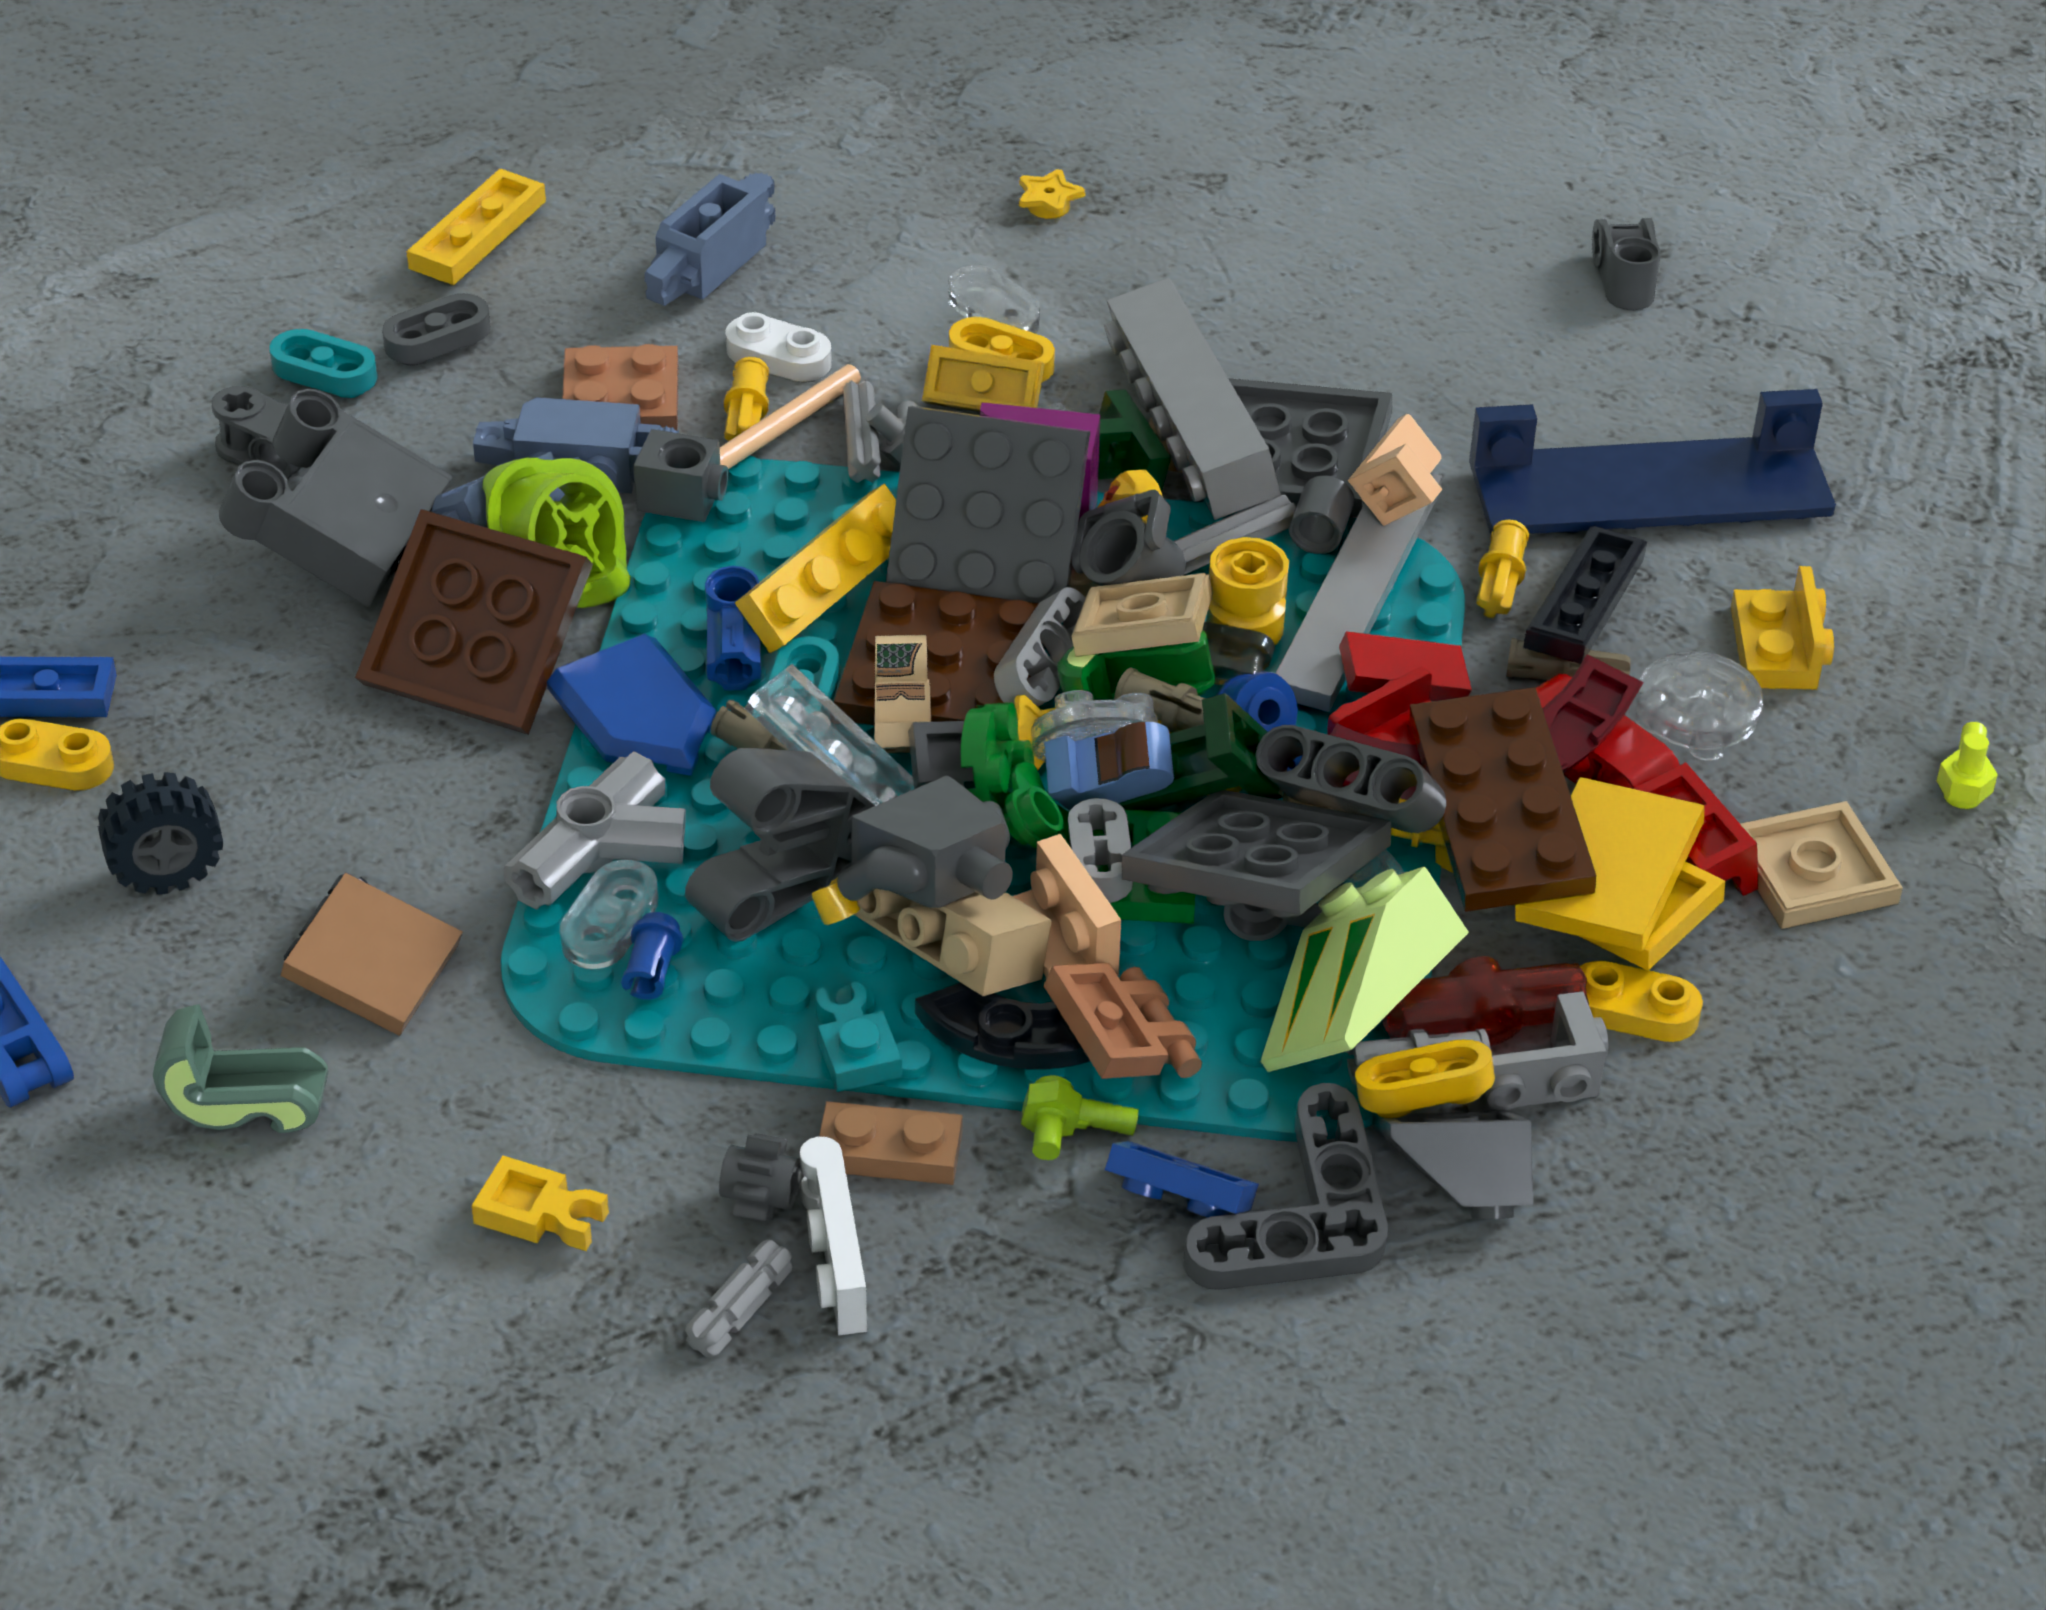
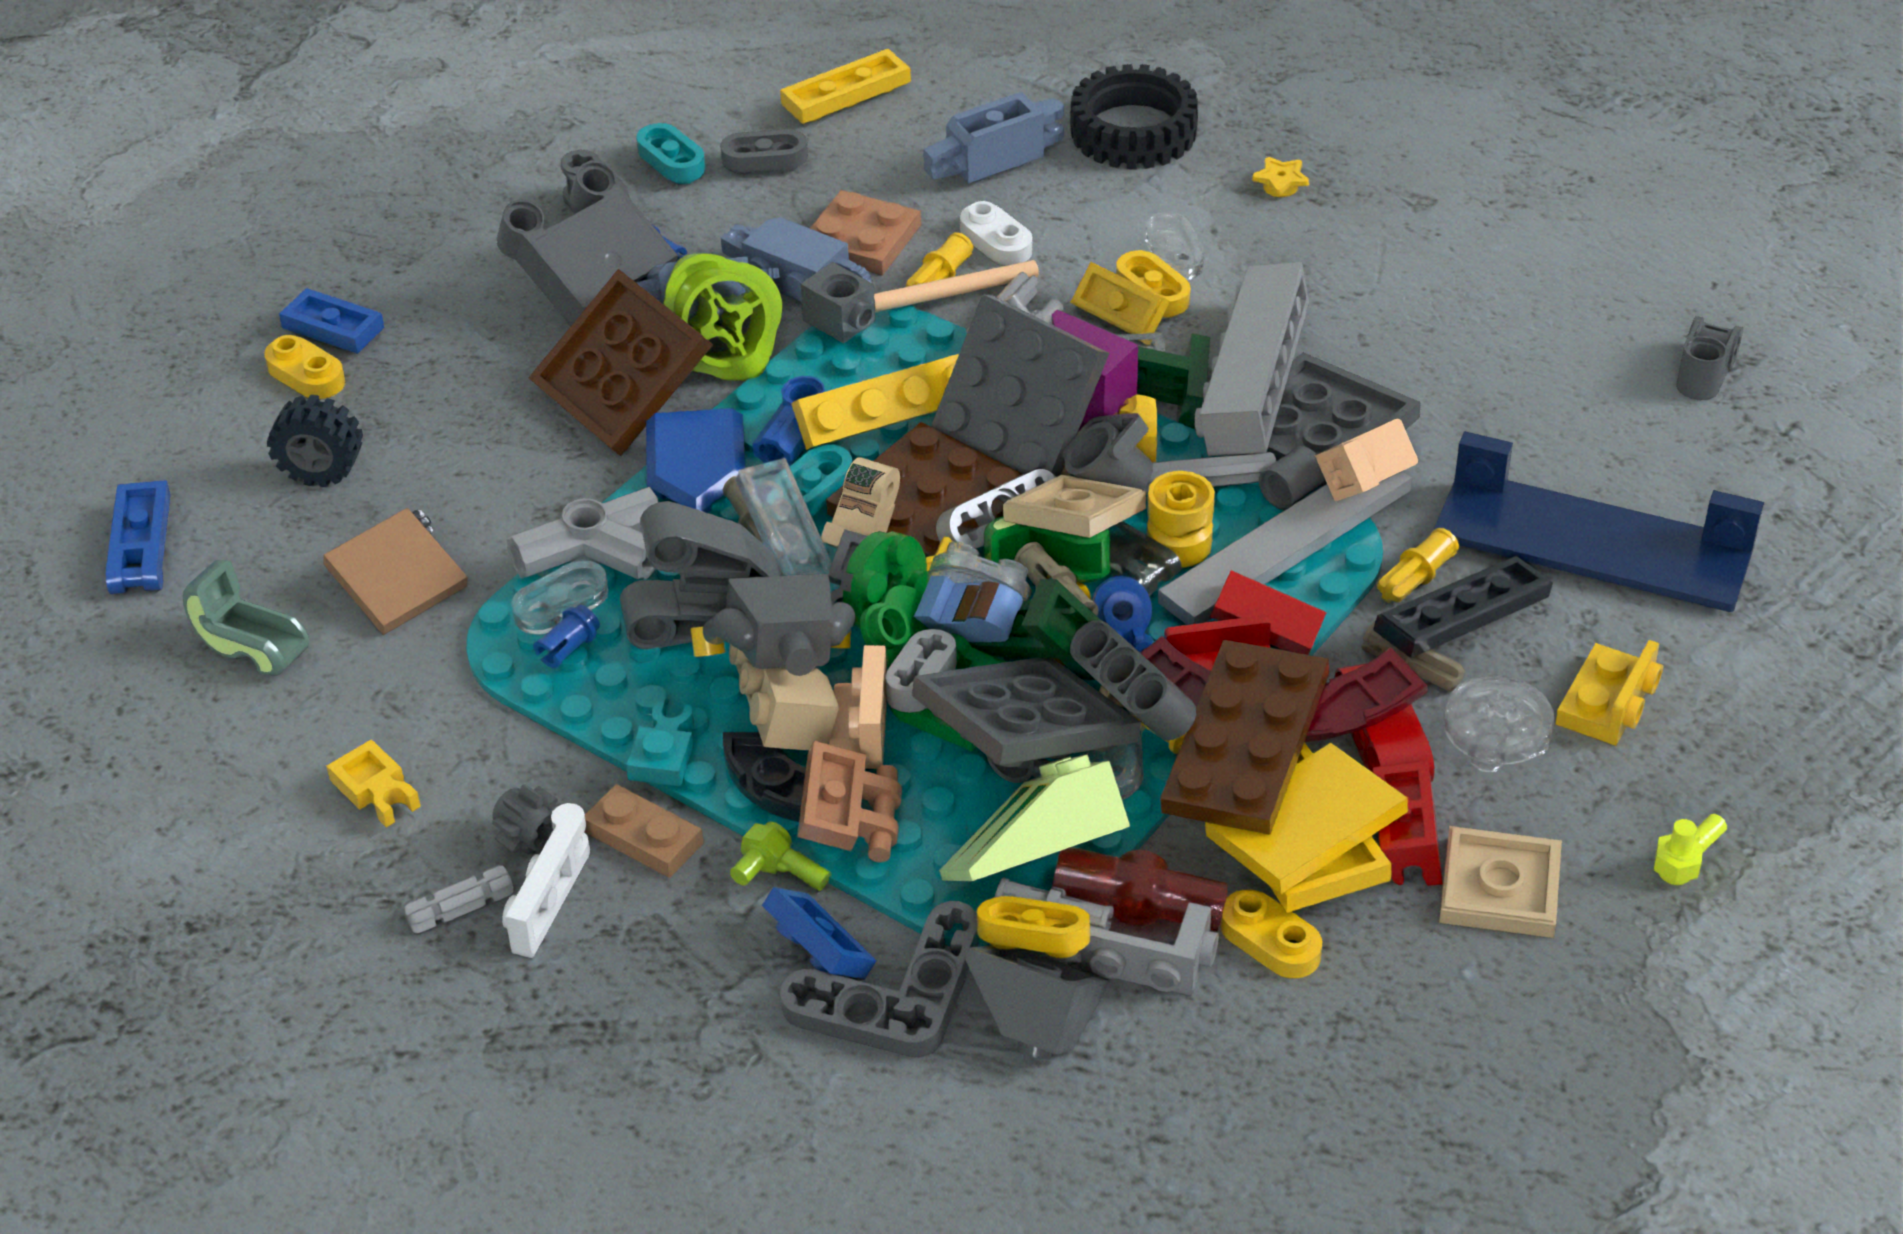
camera: 30 degrees right, 0 degrees up
none -> black tyre [1070,64,1198,170]

